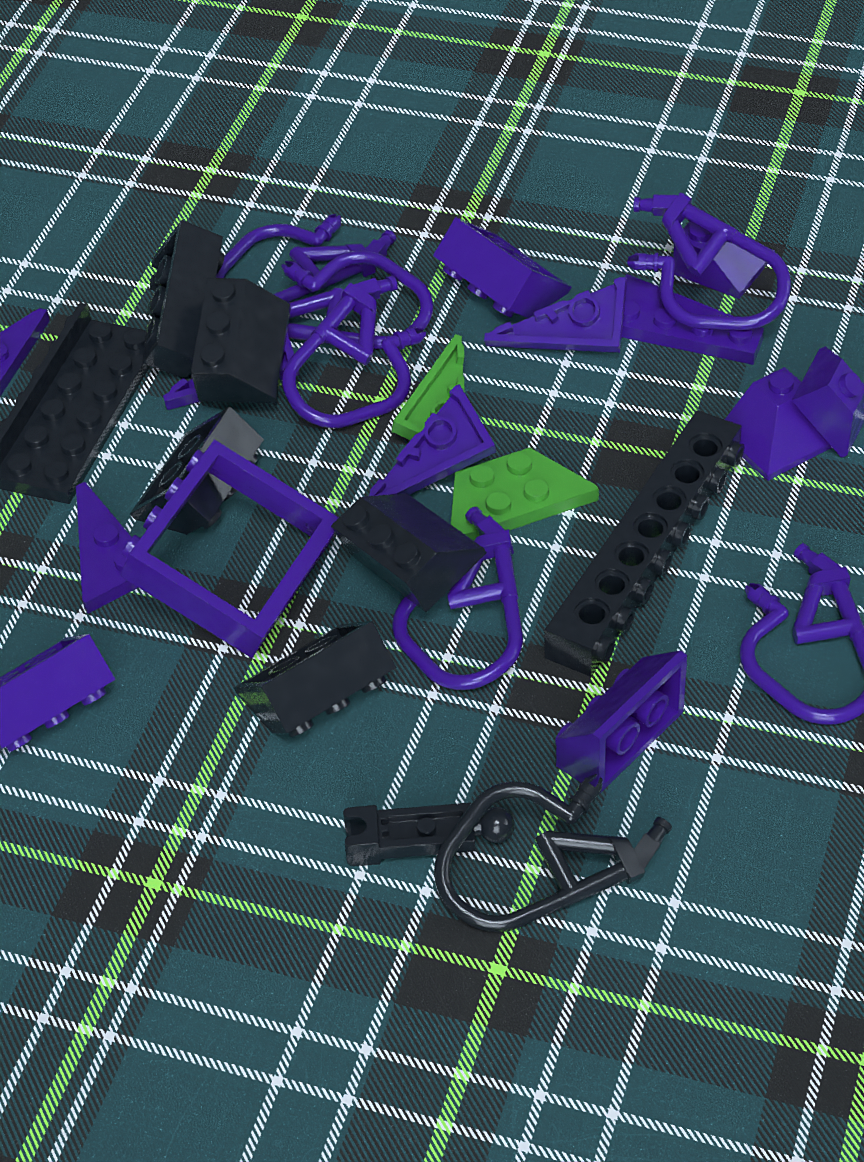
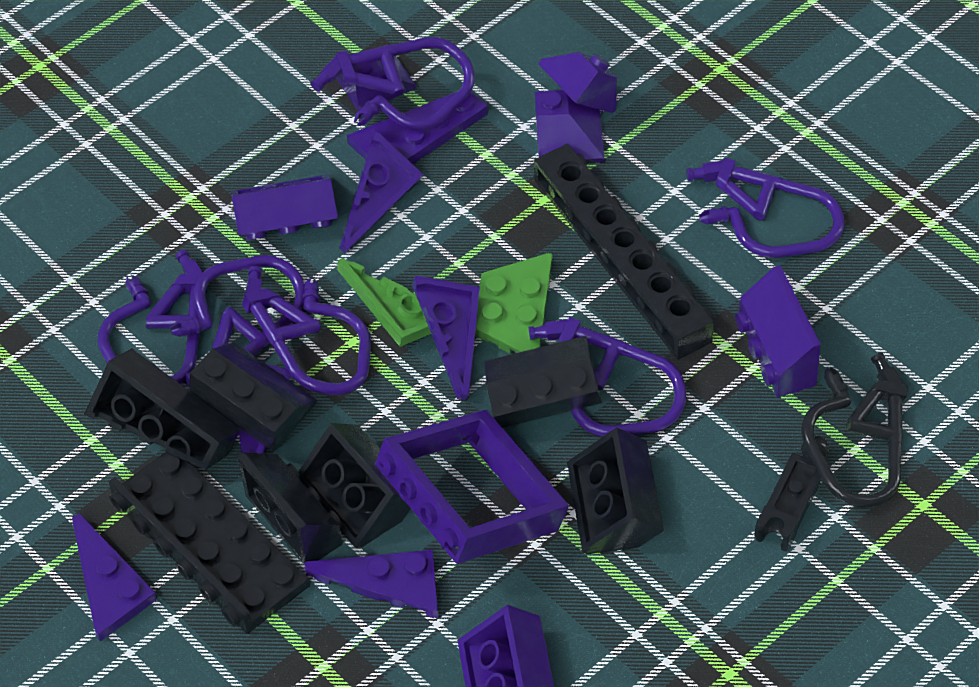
camera: 60 degrees left, 5 degrees up
none -> black slope [237,453,343,565]

